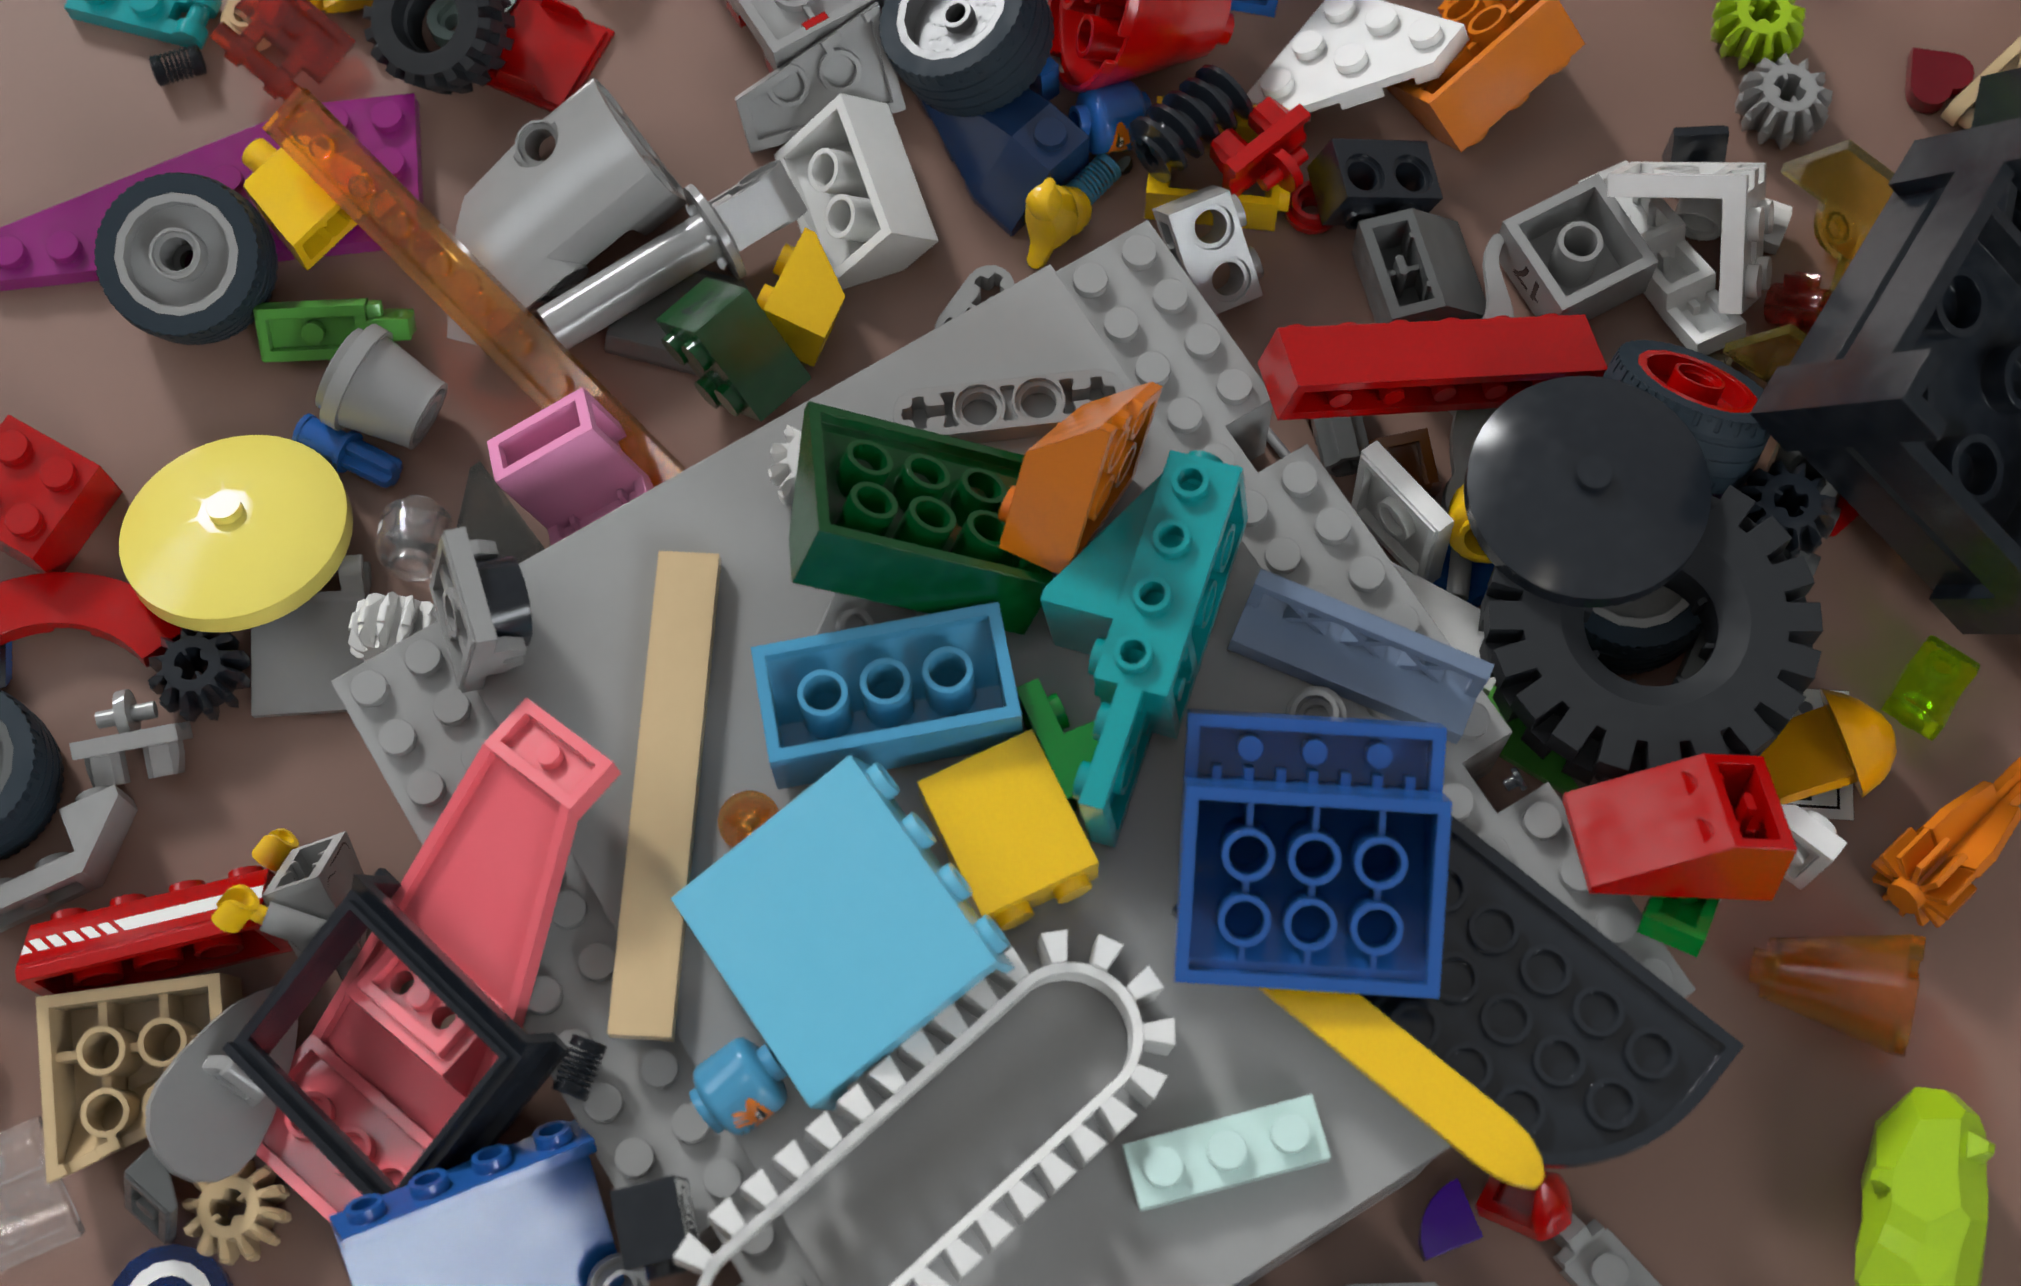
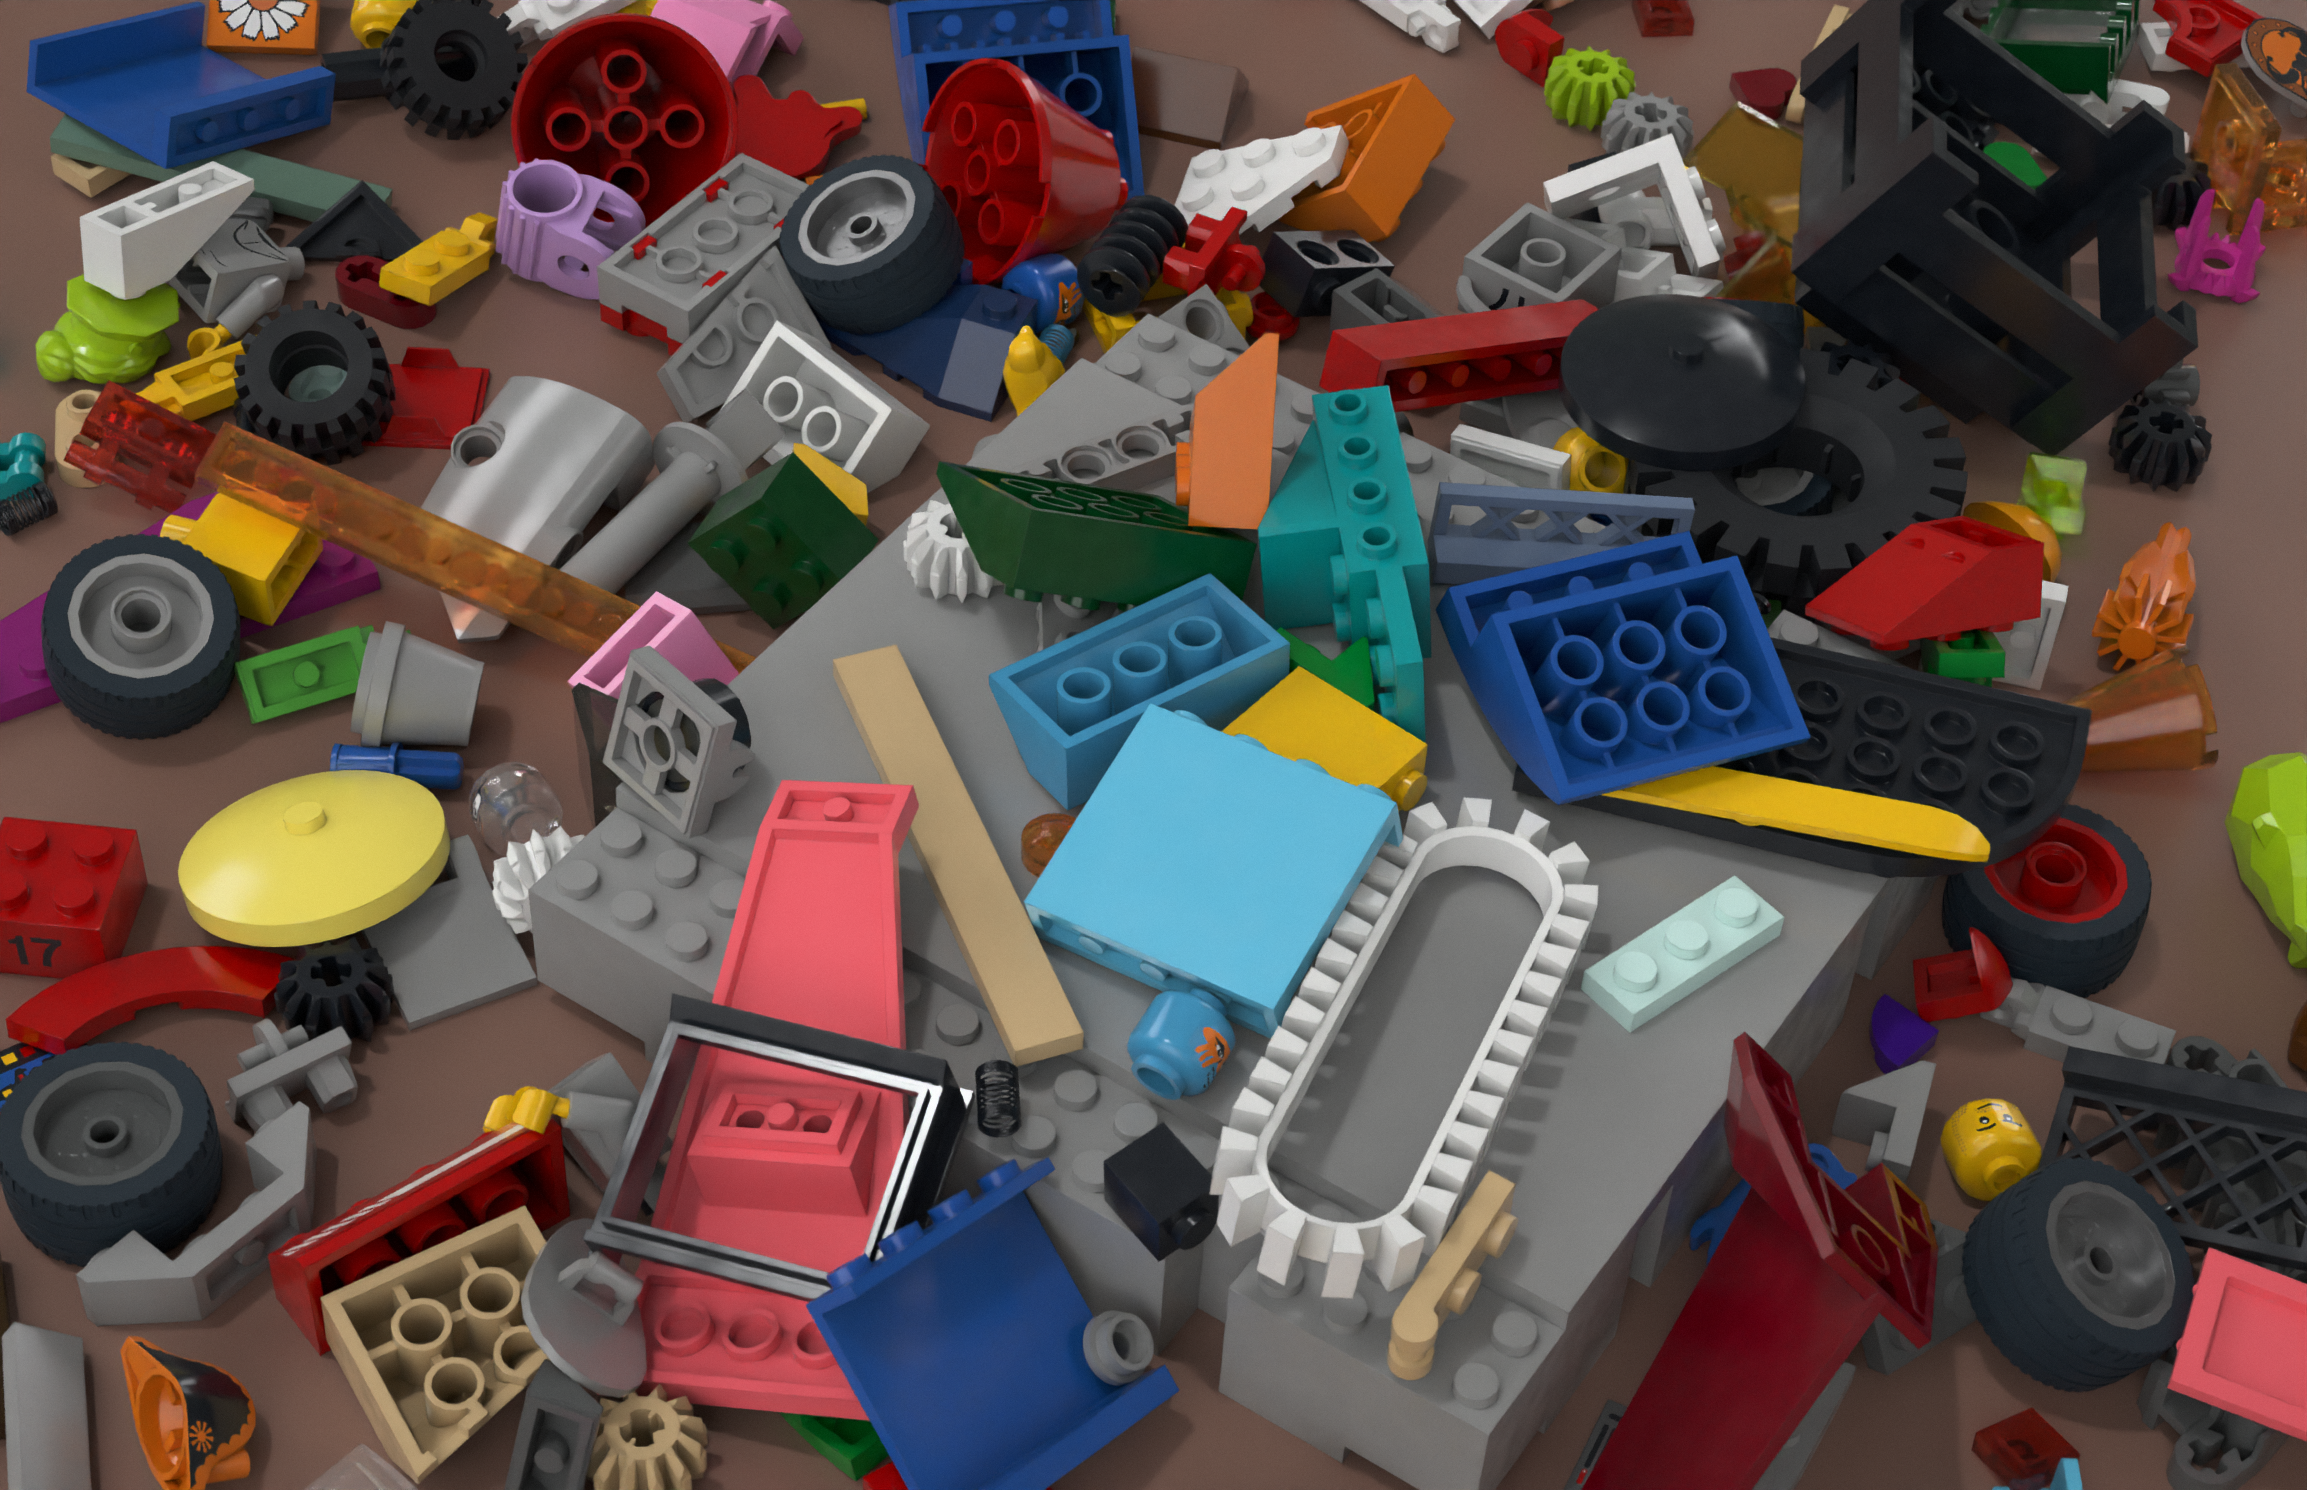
camera: 30 degrees left, 25 degrees down
none -> black wheel [1942,804,2152,998]

